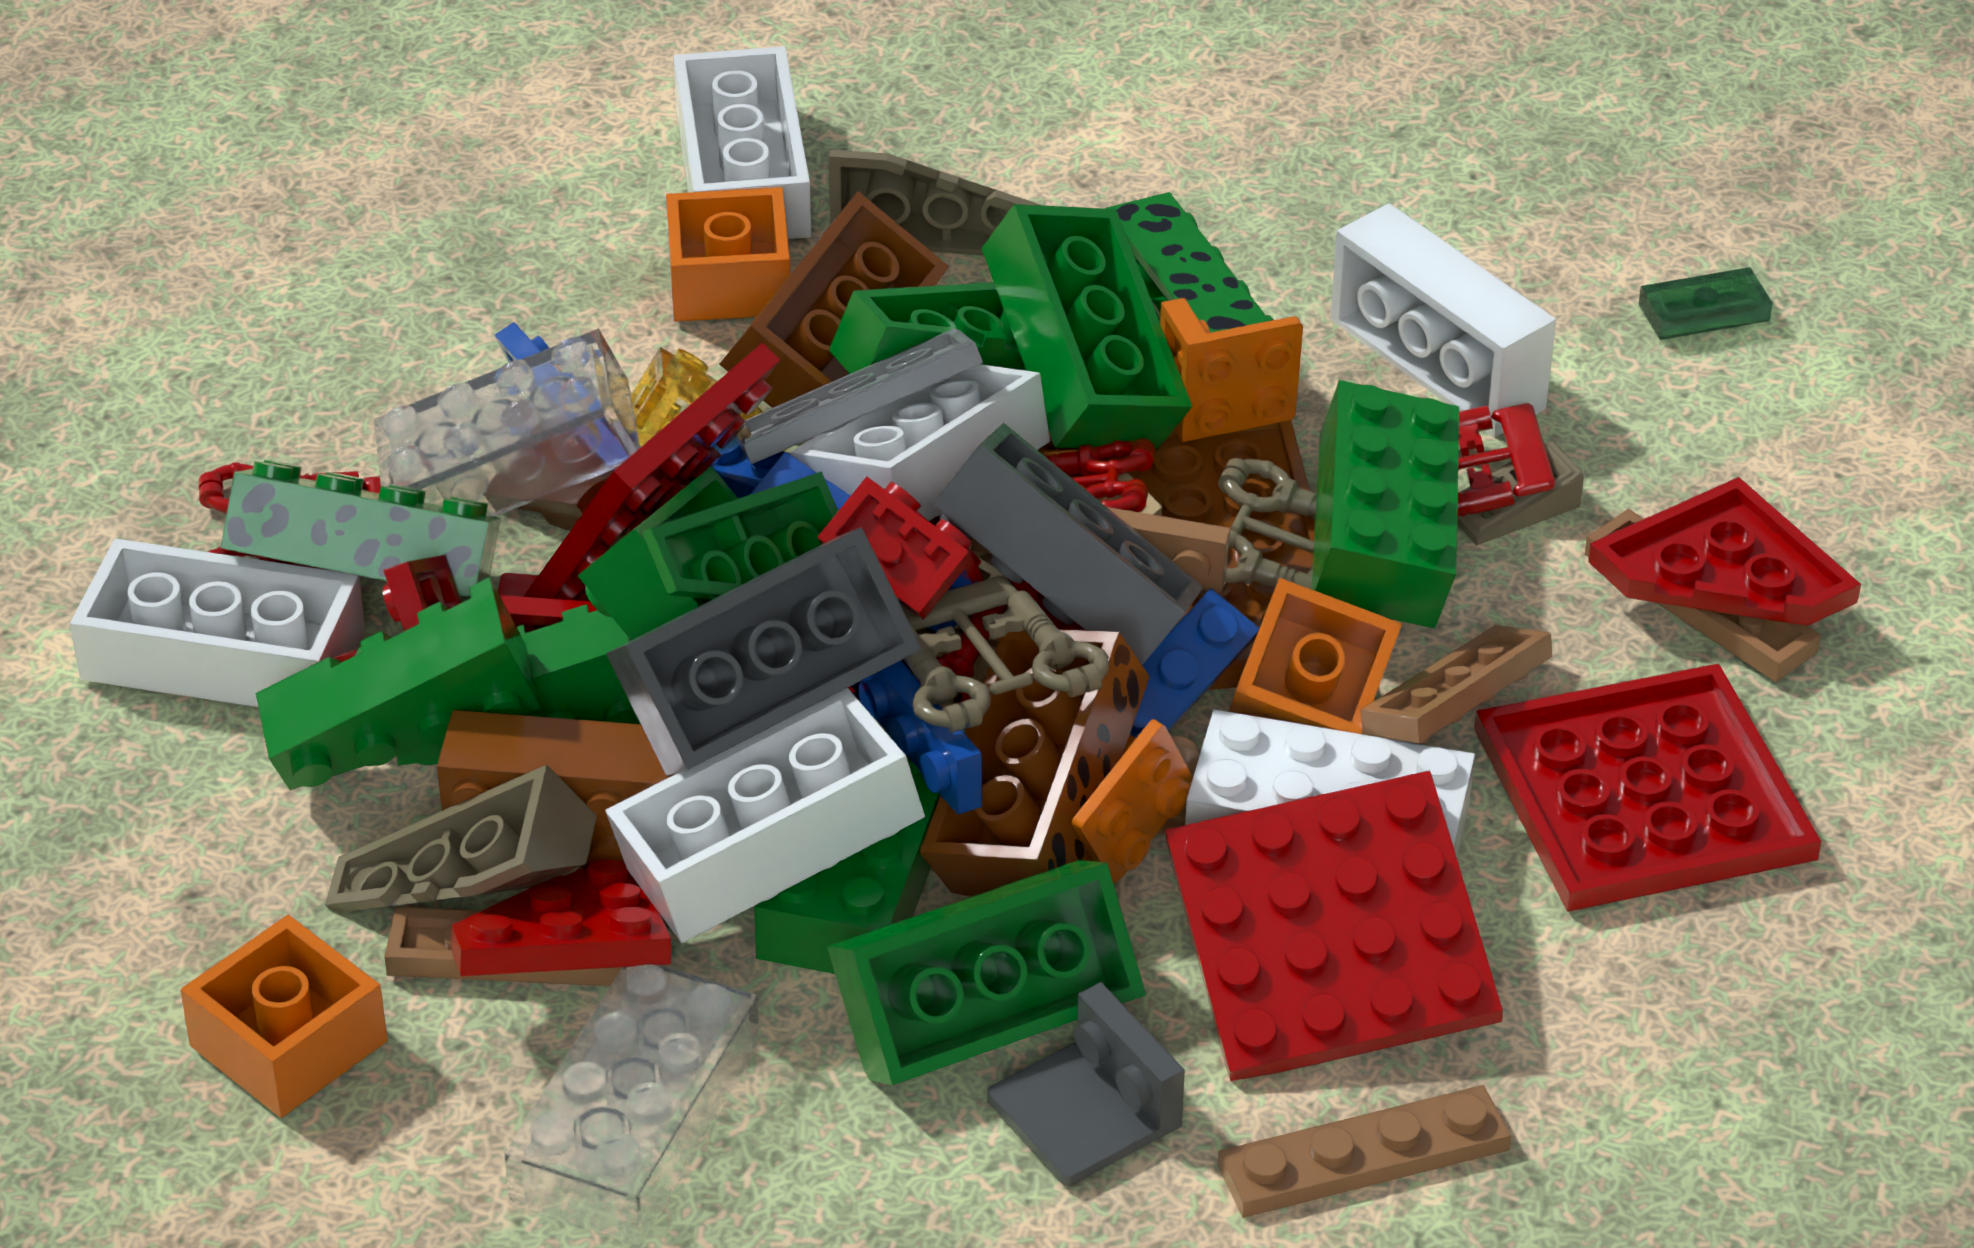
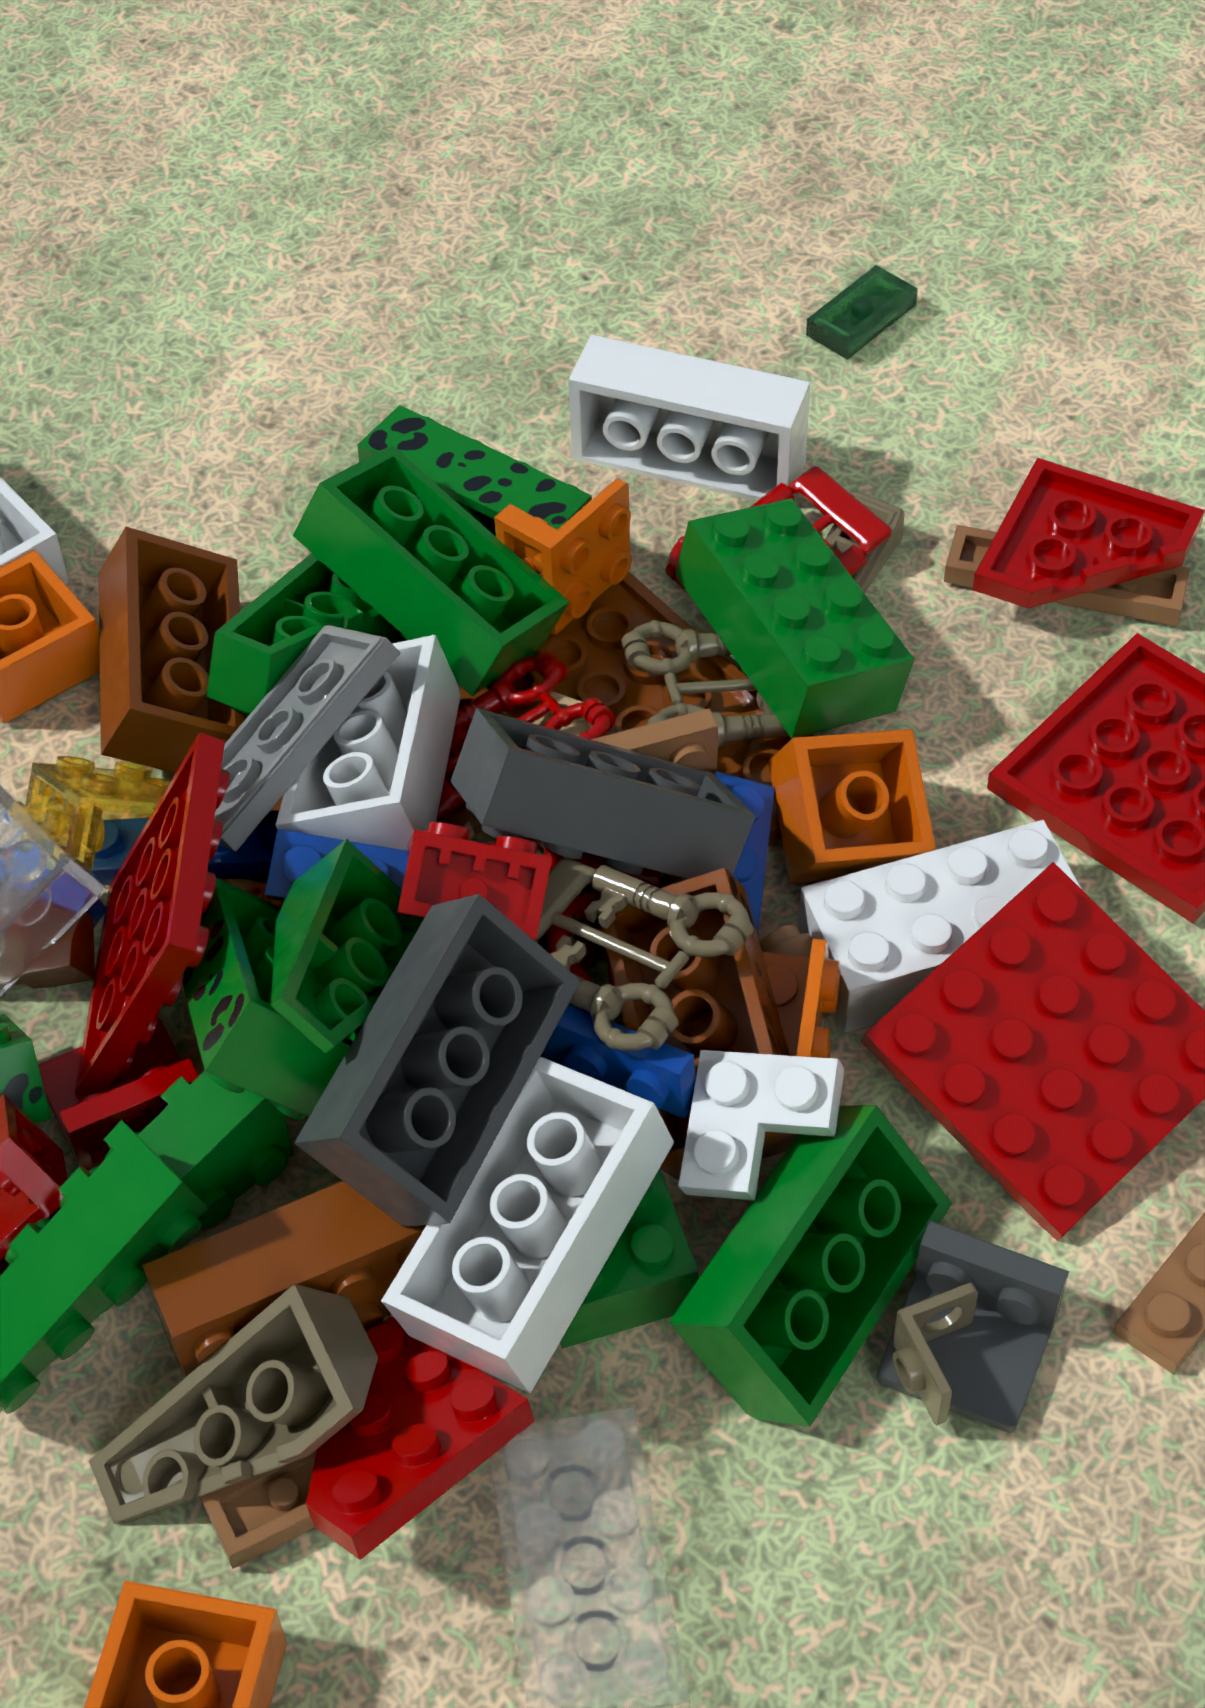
camera: 30 degrees left, 10 degrees up
dark tan wedge [829,149,1040,255] -> none
medium nougat plate [1361,625,1552,745] -> none
none -> white plate [678,1050,845,1201]
none -> dark tan bracket [893,1283,978,1426]

